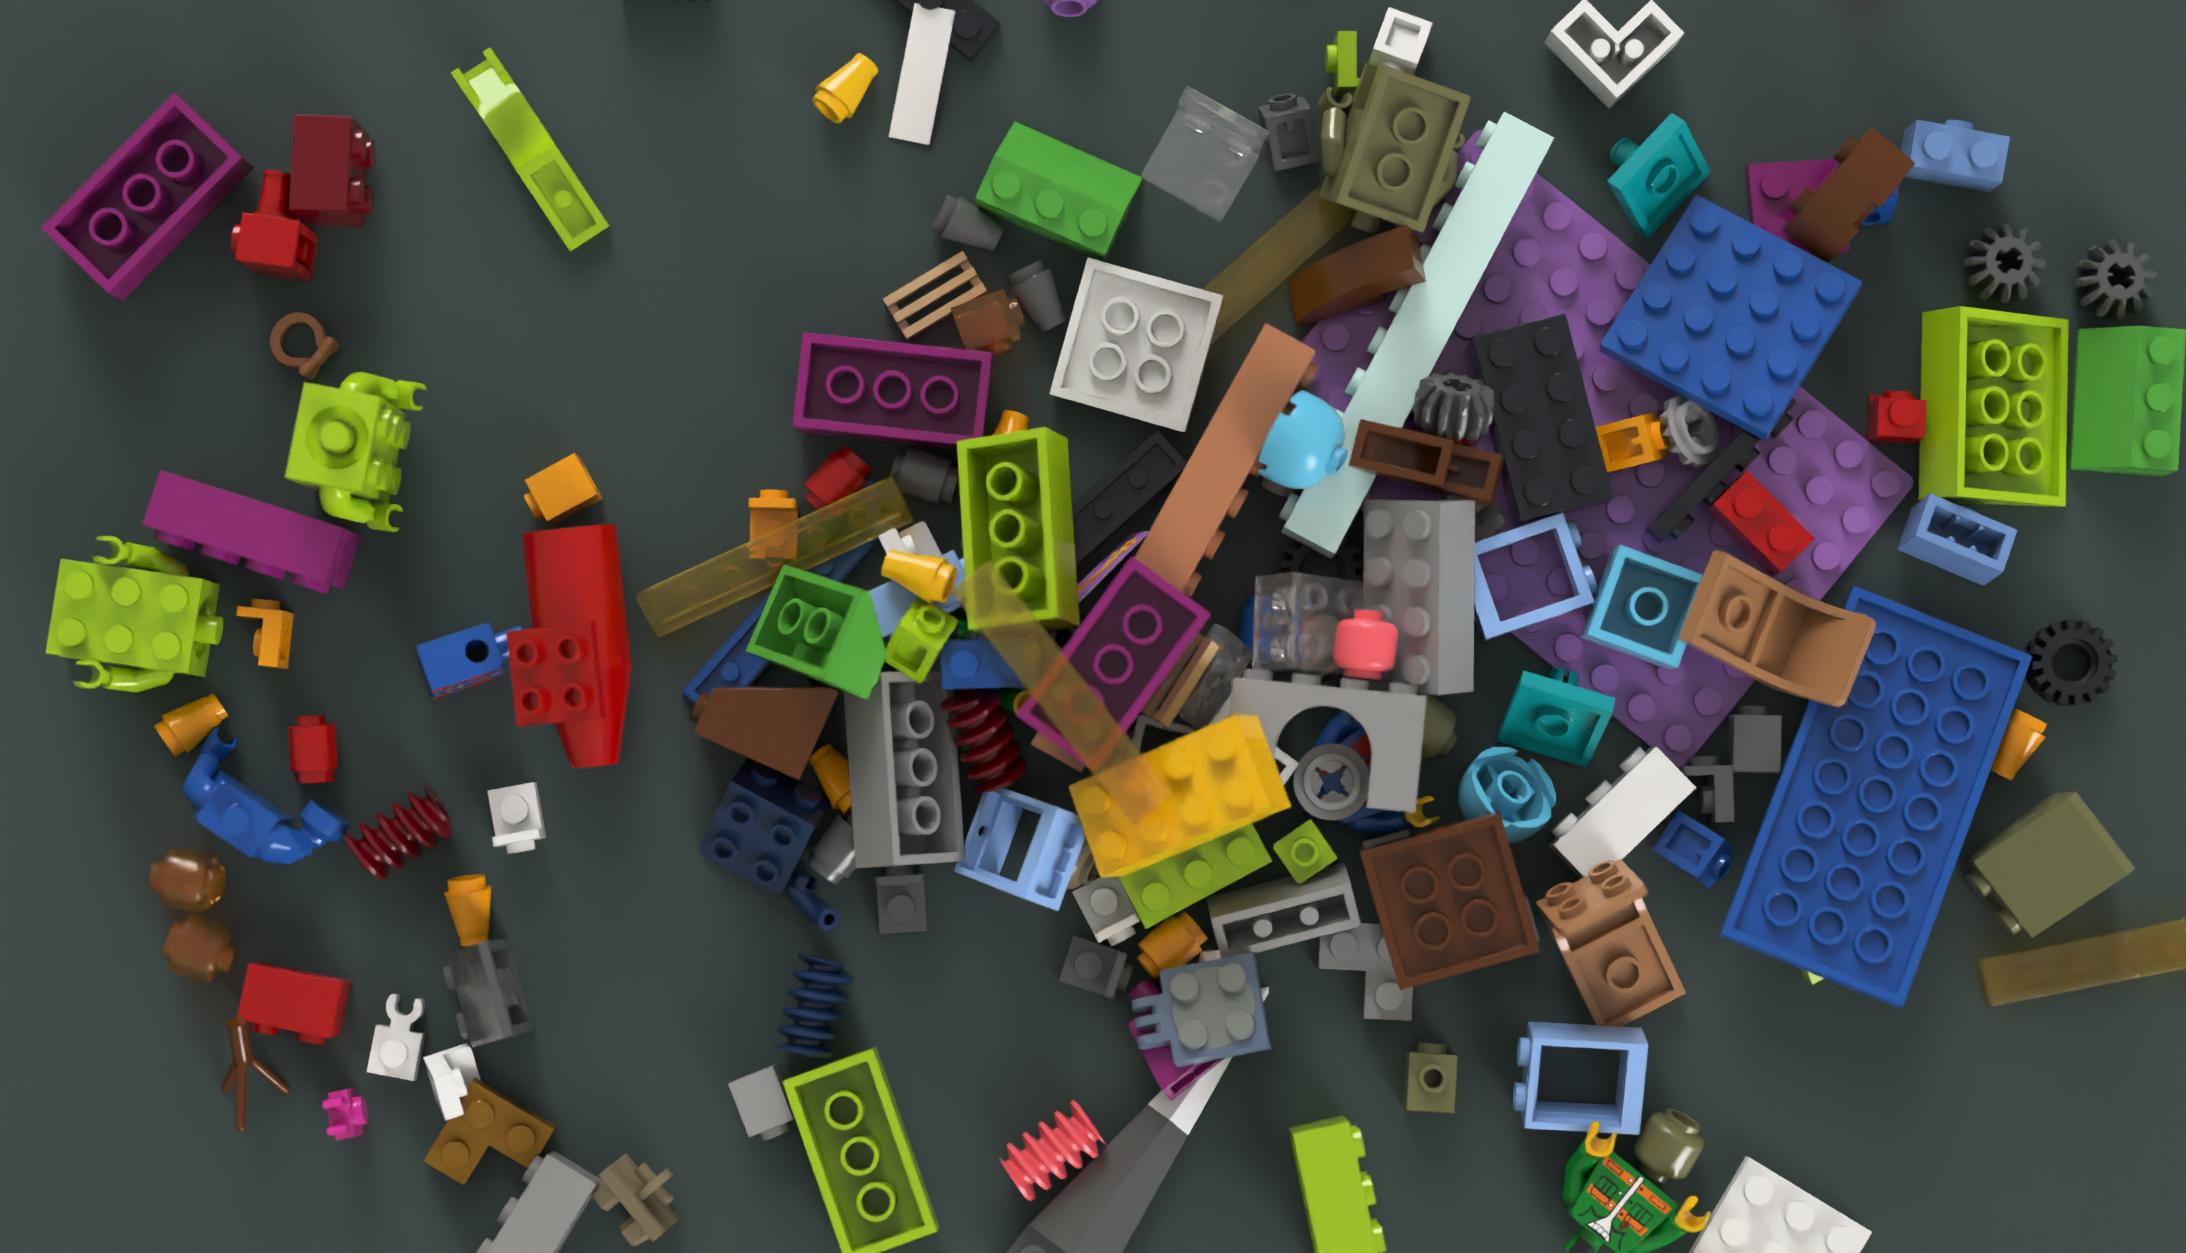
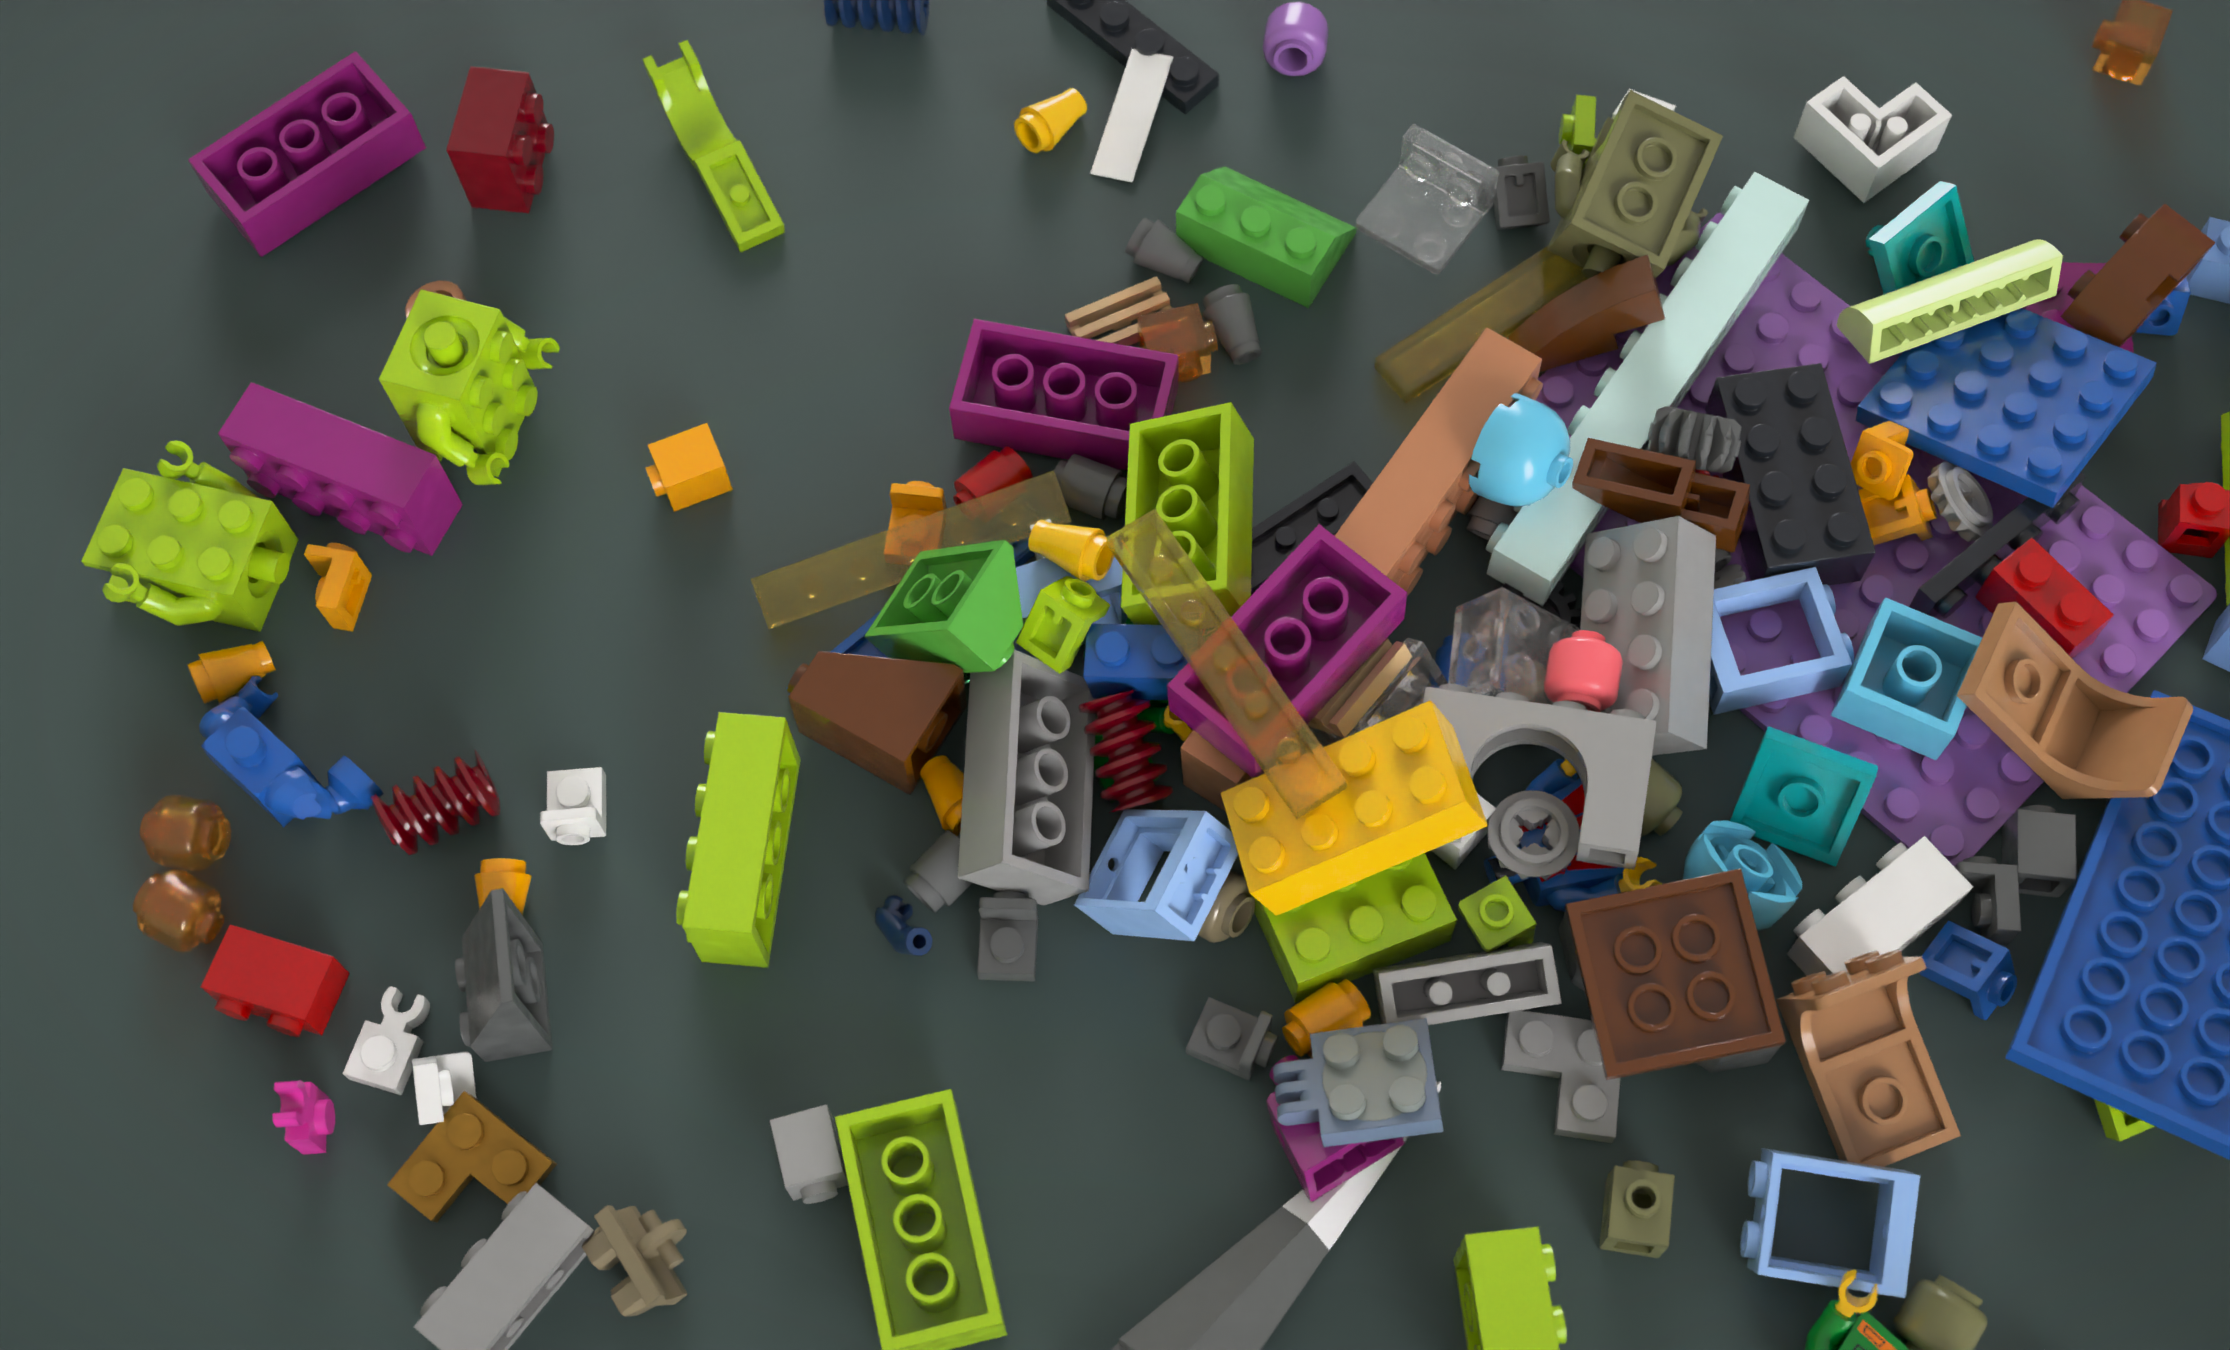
camera: 10 degrees right, 20 degrees down
reddish brown plant [221,1018,291,1132] -> none
red brick [231,170,319,282] -> none
red brick [288,715,338,783] -> none
blue torso [416,623,521,700] -> none
red piece [506,524,632,769] -> none
dark blue bracket [700,758,831,894] -> none
dark blue piece [773,952,854,1058] -> none
coral piece [999,1100,1106,1201] -> none
white plate [1049,257,1225,433] -> none
white bracket [1072,877,1141,947] -> none
none -> lime brick [676,712,801,968]
none -> yellowish green brick [1837,239,2063,364]
none -> light orange bracket [1850,421,1914,500]

